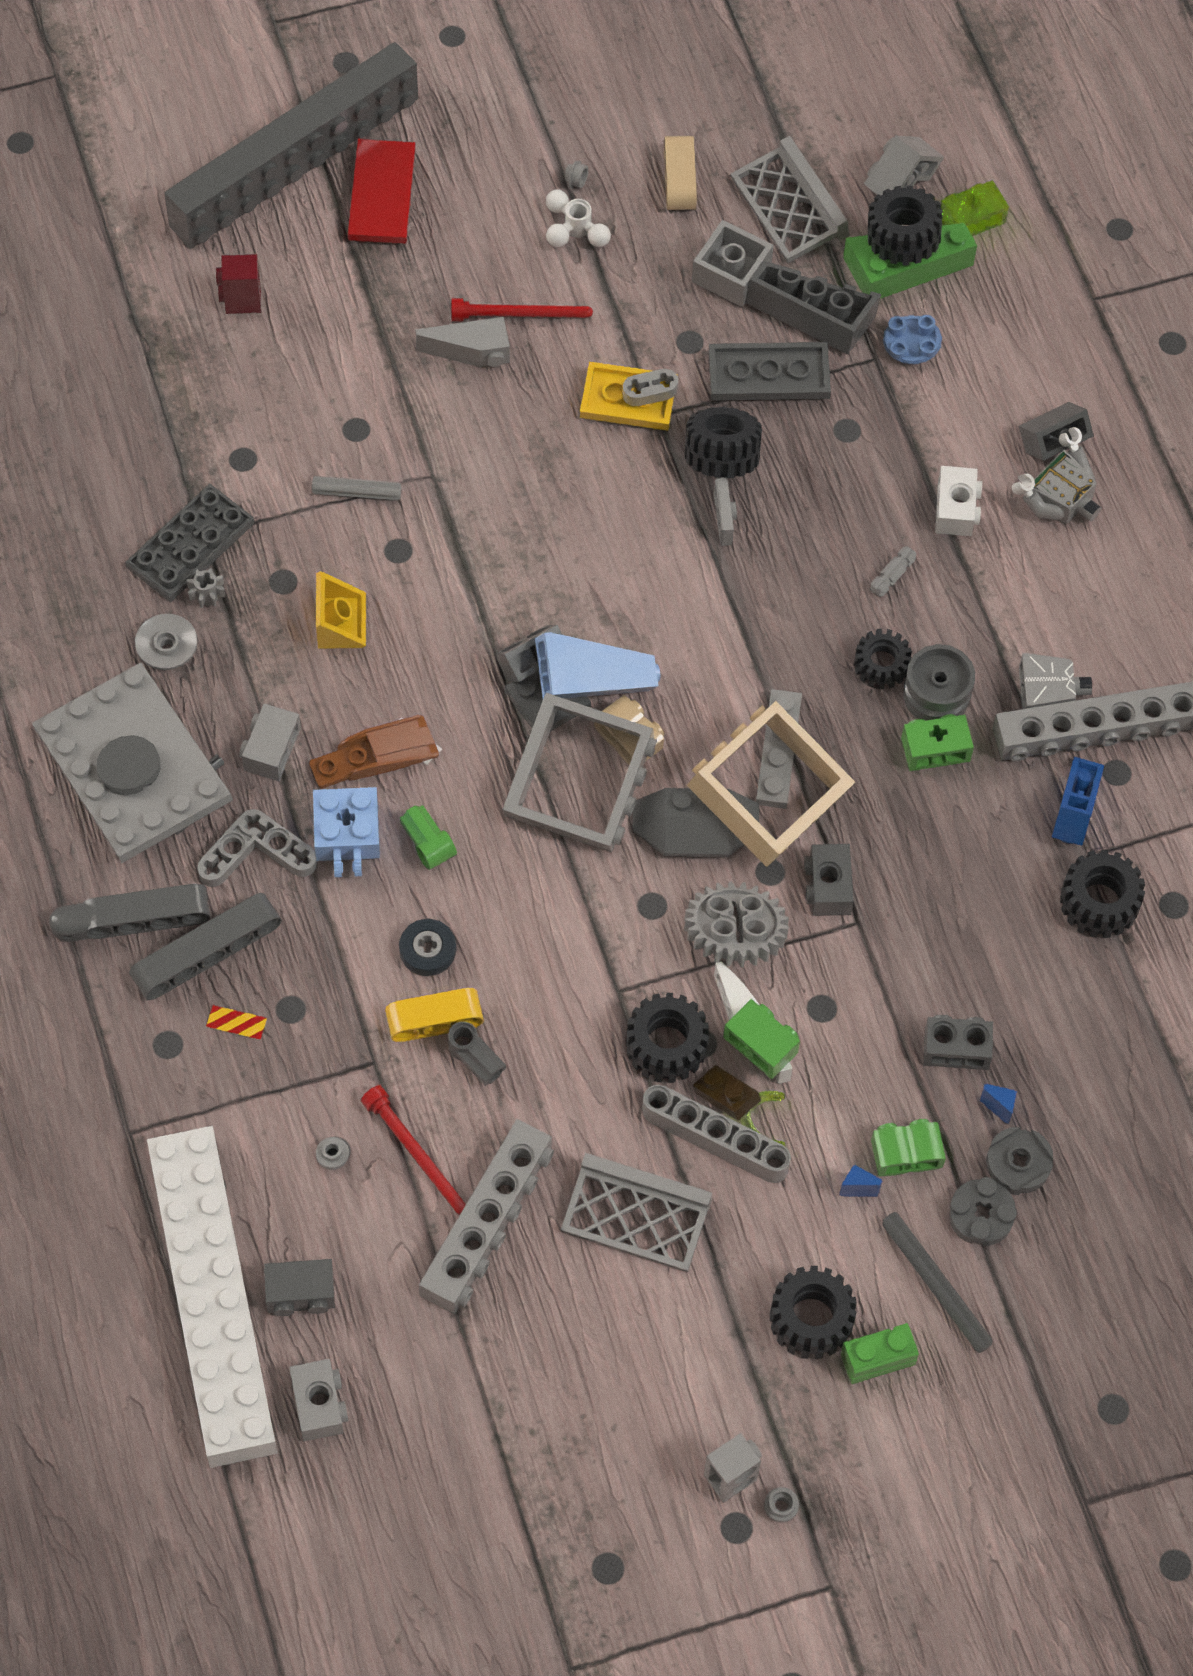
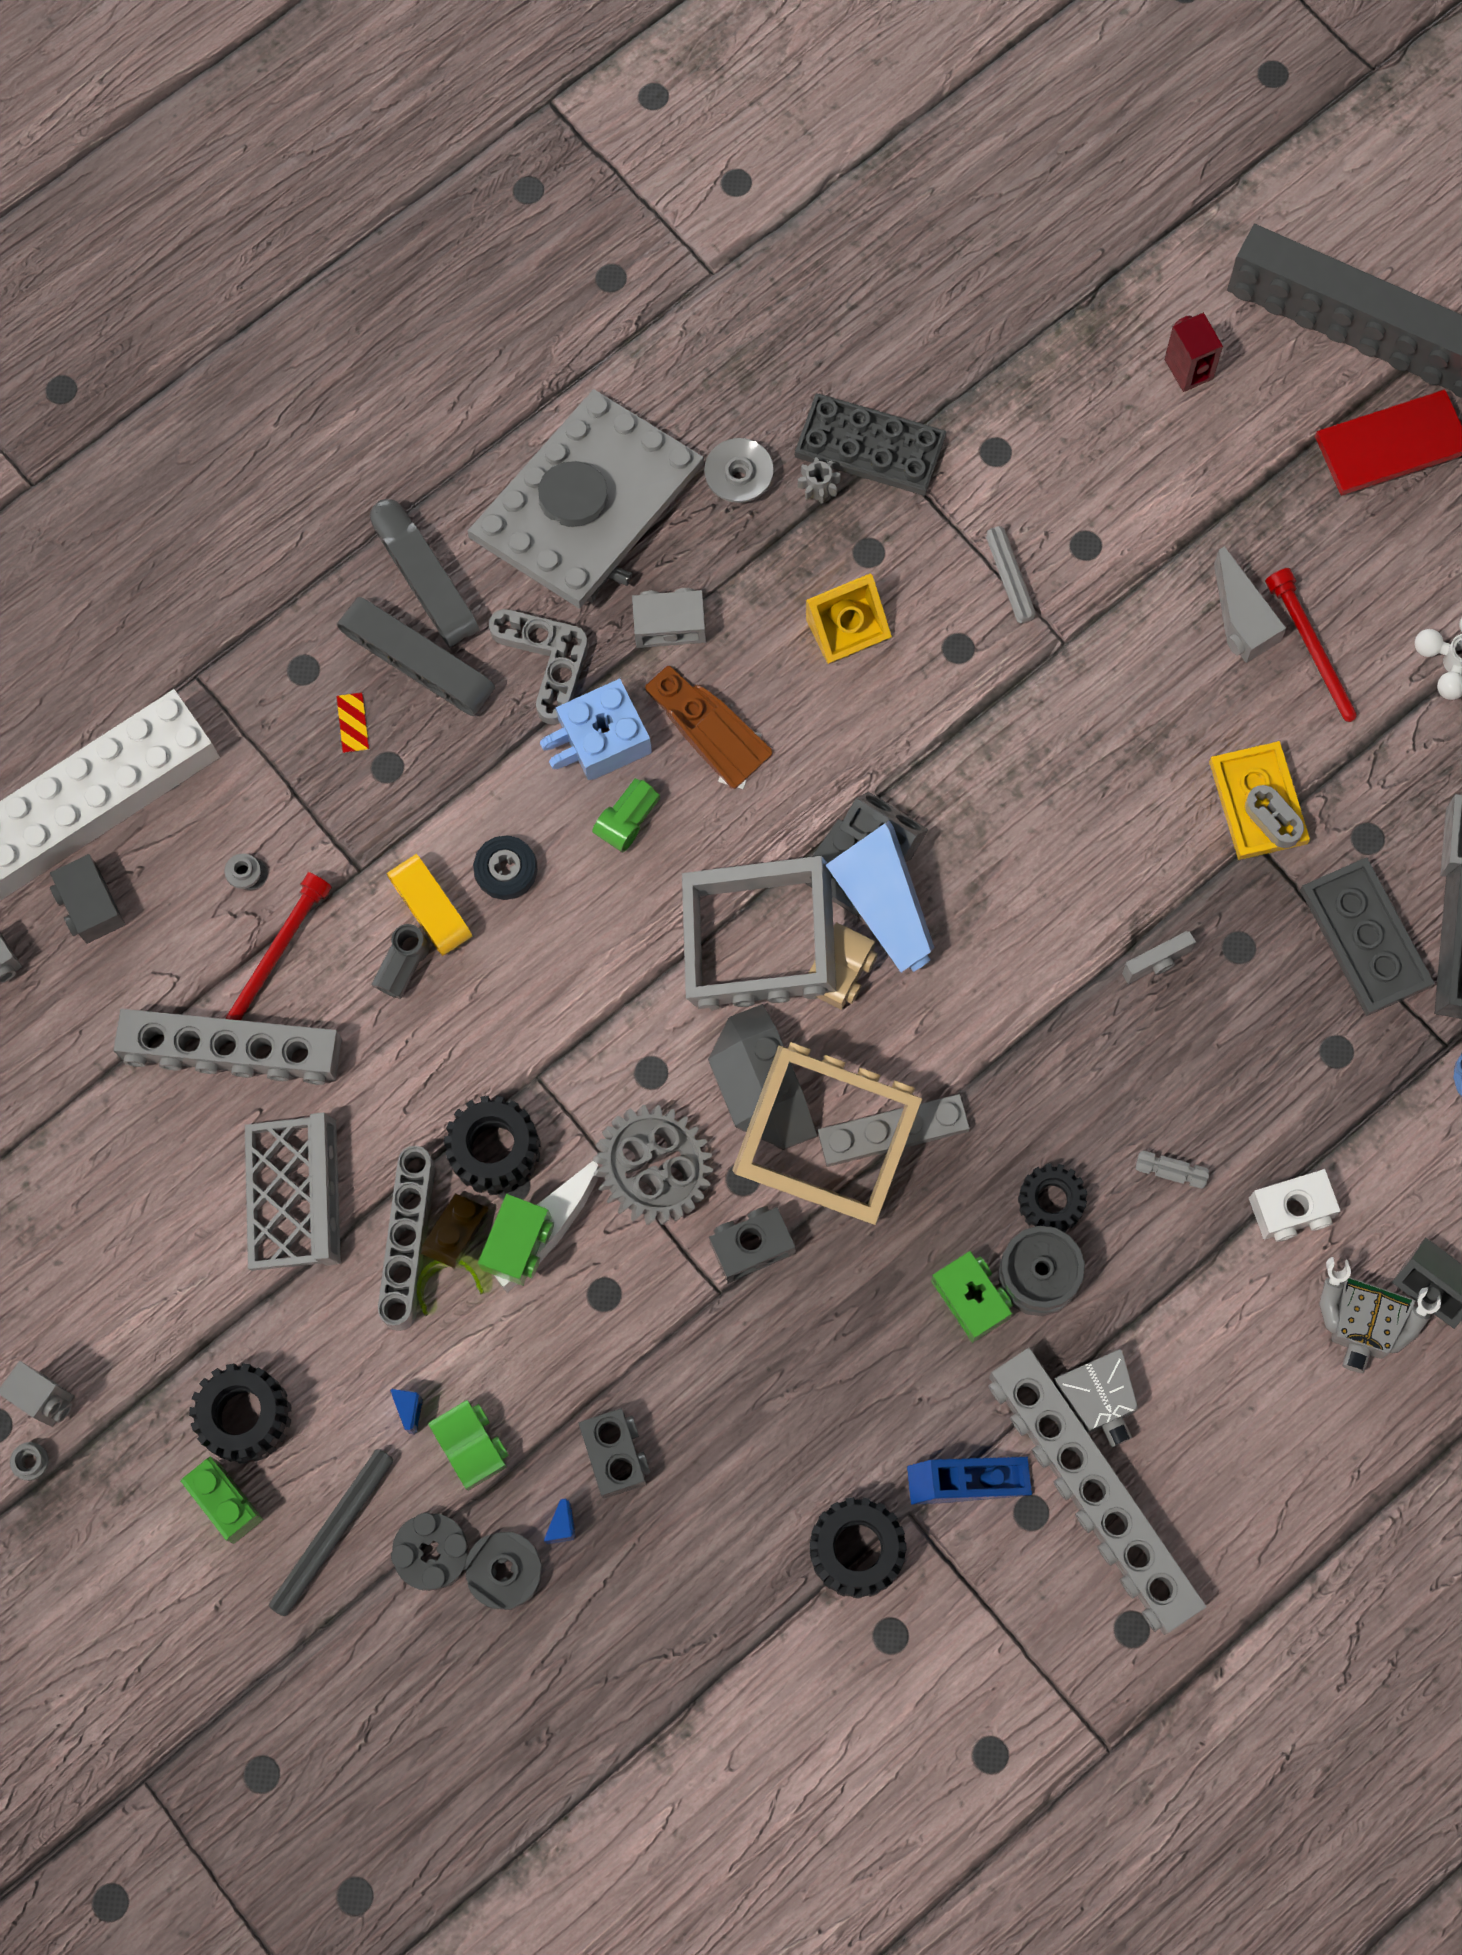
camera: 75 degrees right, 10 degrees up
black tyre [684,407,762,478] -> none

